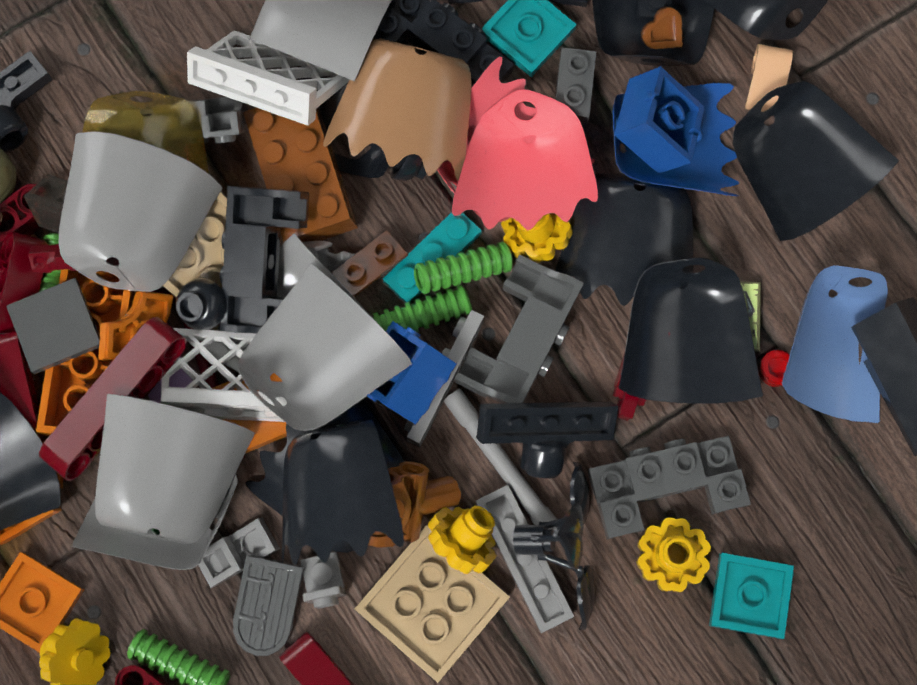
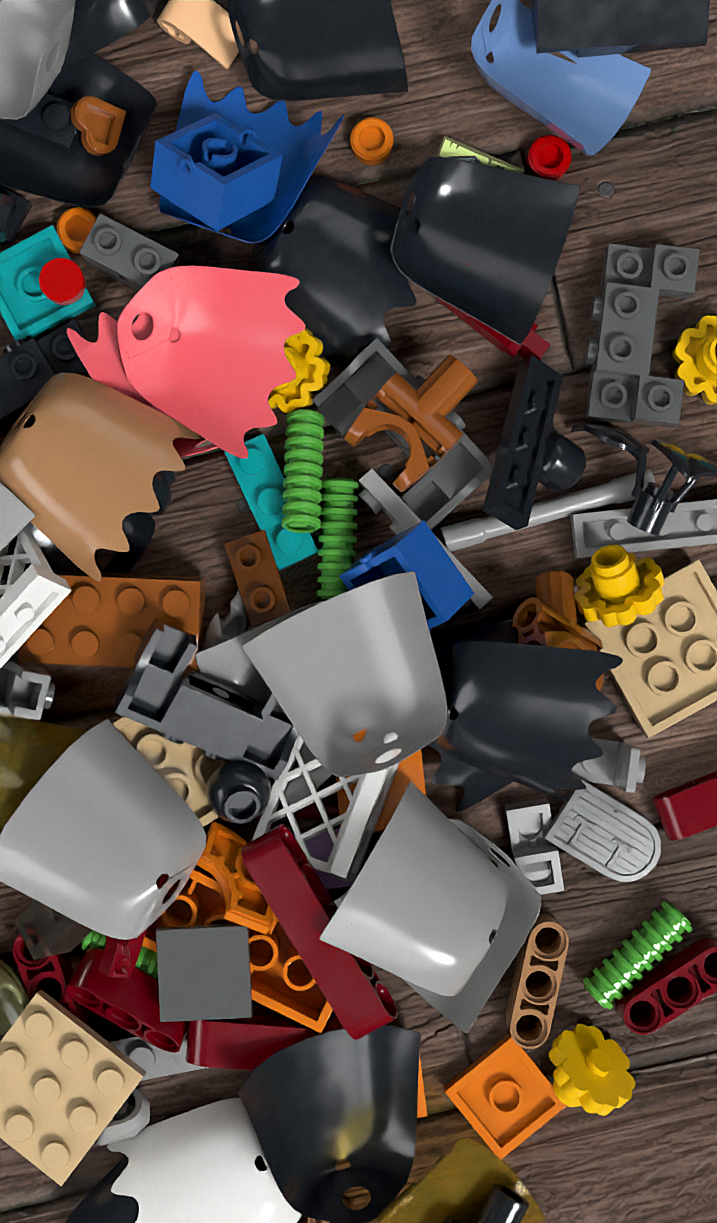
camera: 70 degrees left, 10 degrees up
none -> red tile [39,258,86,305]
none -> orange tile [57,207,97,254]
none -> dark orange connector [344,355,478,492]
none -> orange tile [350,117,393,165]
none -> medium nougat beam [506,914,569,1049]

